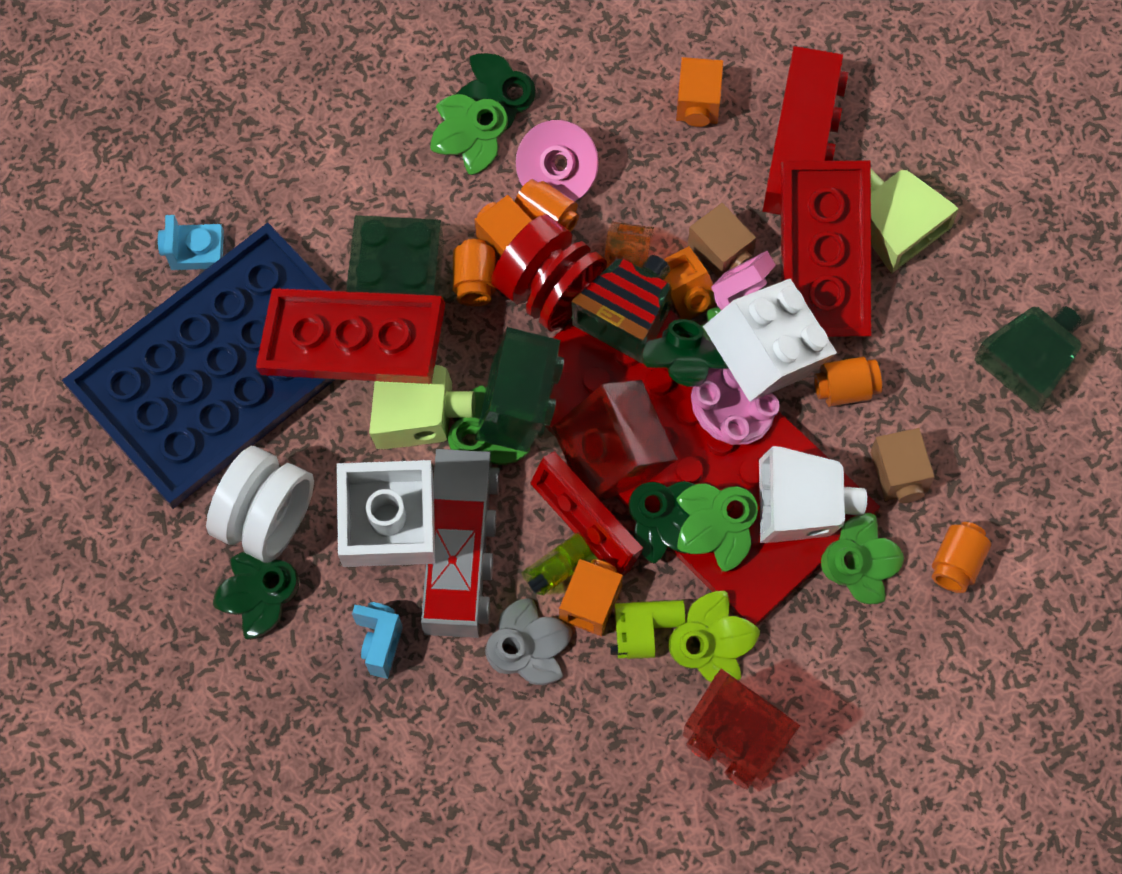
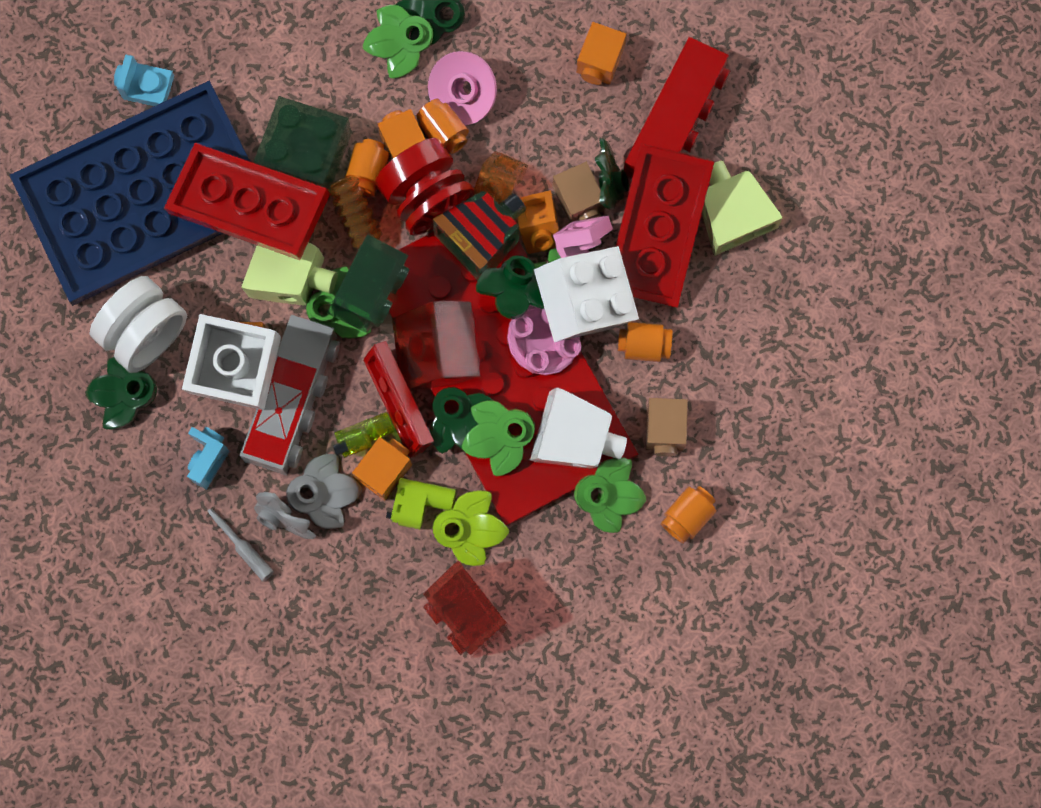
camera: 15 degrees right, 10 degrees up
clear green torso [974,306,1083,413] -> none
none -> light grey piece [207,509,274,582]
none -> light grey plate [254,492,316,539]
none -> clear orange piece [328,176,383,248]
none -> dark green plate [595,138,629,210]

